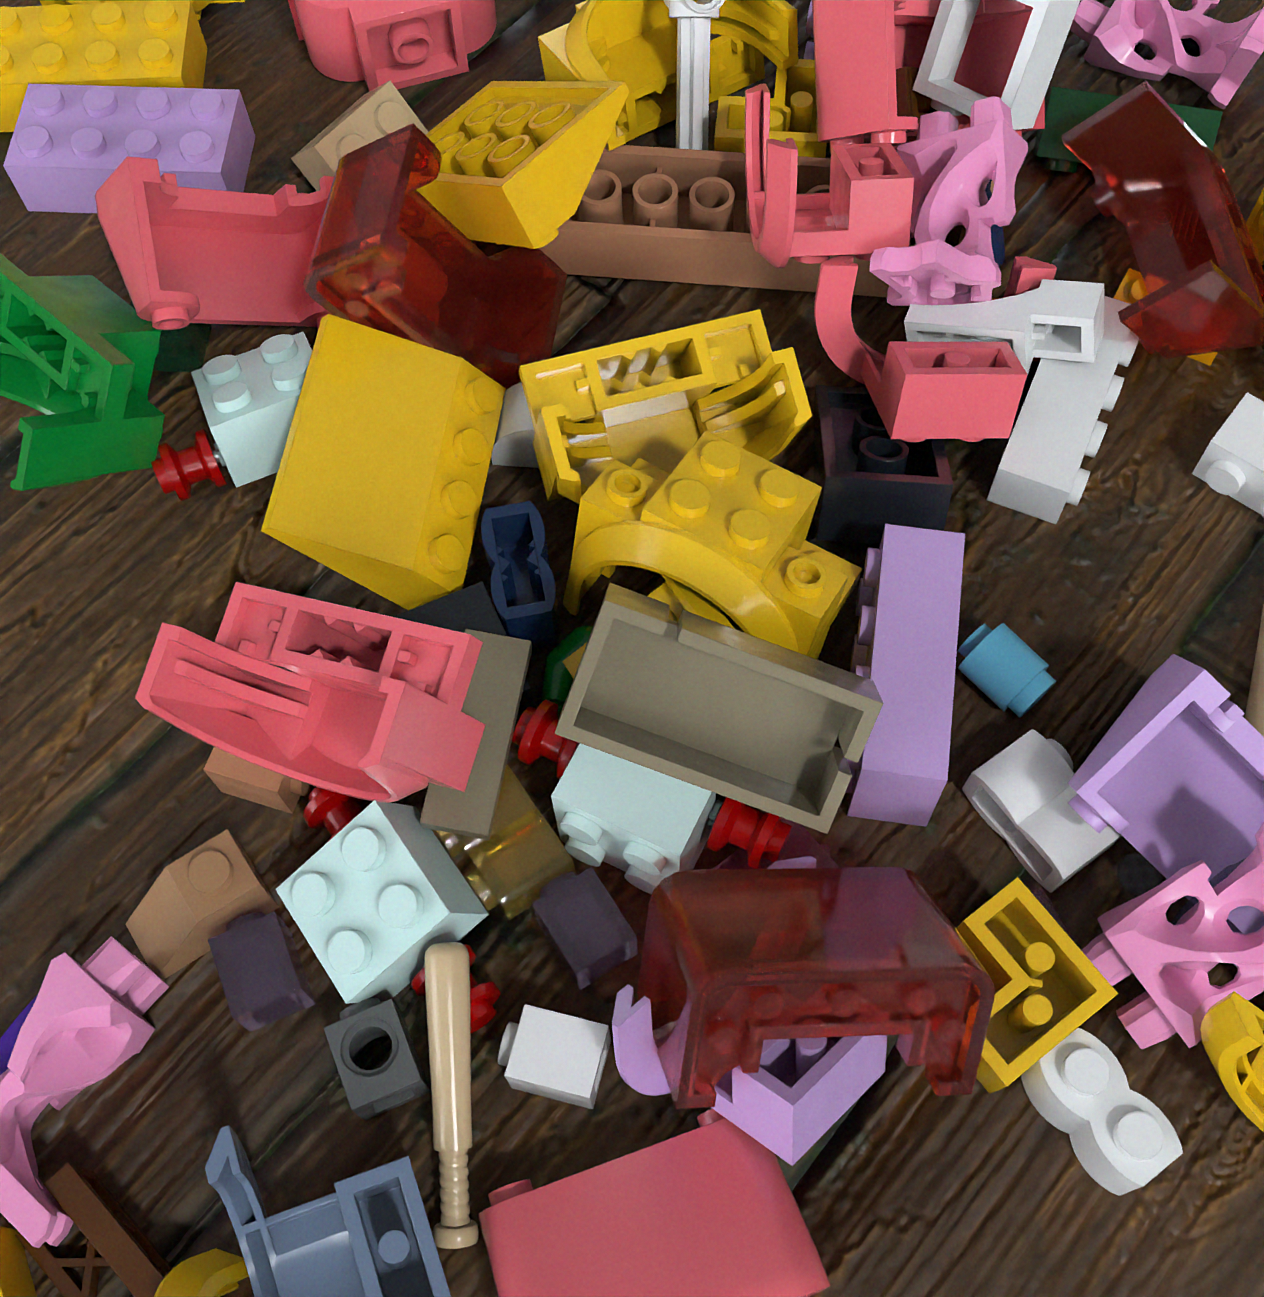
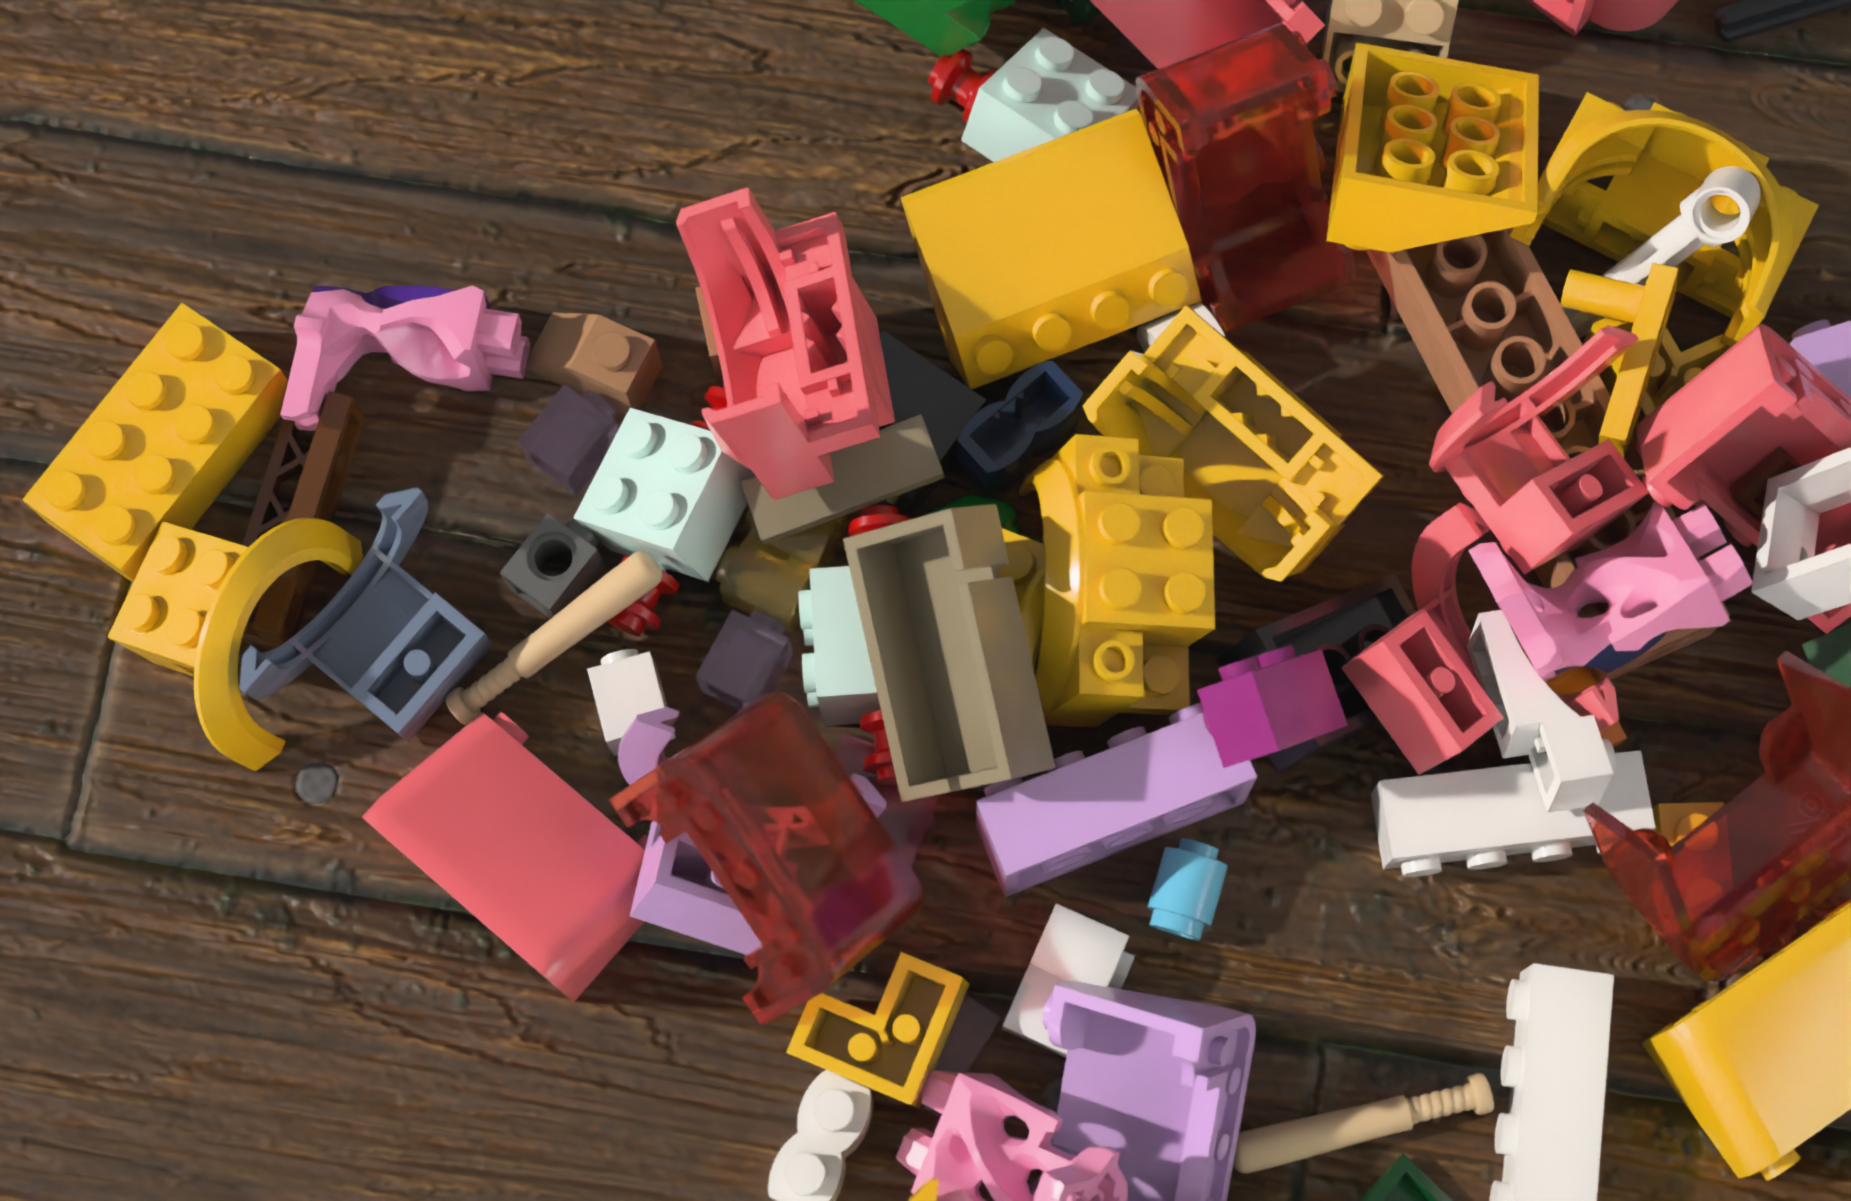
camera: 60 degrees right, 10 degrees up
none -> magenta brick [1197,645,1347,768]
none -> yellow piece [1561,263,1678,460]

